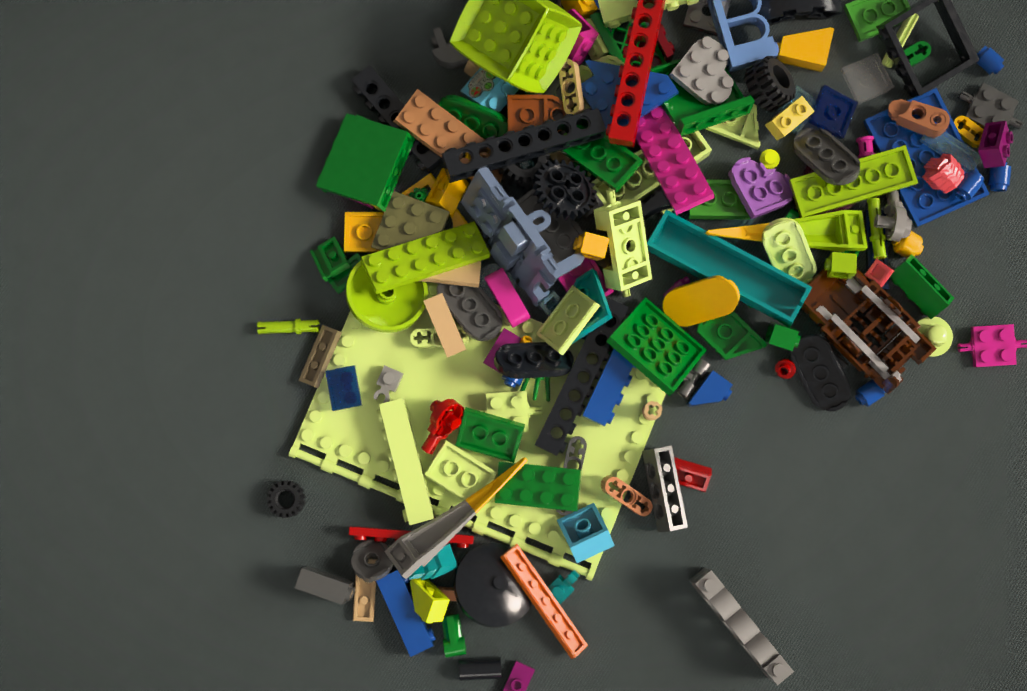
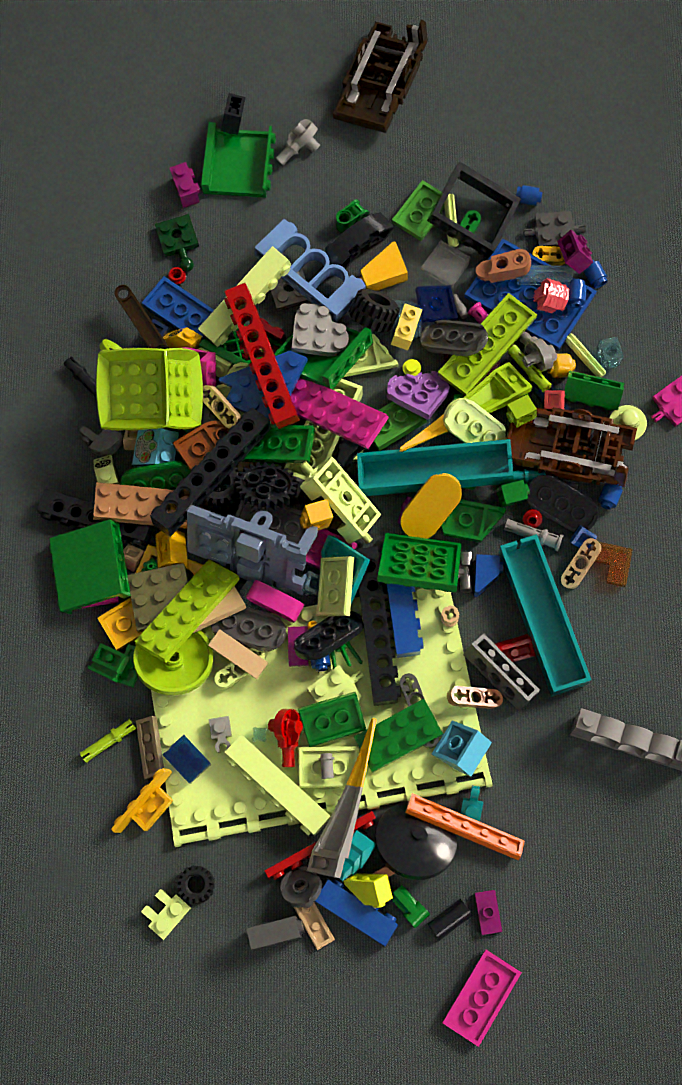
camera: 30 degrees left, 10 degrees down
none -> yellowish green slope [93,455,120,485]
none -> yellow bracket [111,768,173,833]
none -> tan slope [124,544,145,572]
none -> yellowish green plate [141,889,191,940]
none -> clear light blue piece [252,727,267,742]
none -> light grey pin [318,753,335,779]
none -> light grey piece [452,294,468,319]
none -> teal piece [498,534,591,697]
none -> light grey pin [504,519,564,552]
none -> teal pin [513,469,546,484]
none -> tan beam [561,538,601,589]
none -> yellowish green axle [565,333,606,378]
none -> blue plate [570,525,597,549]
none -> clear orange plate [592,542,633,587]
none -> clear light blue brick [597,337,623,368]

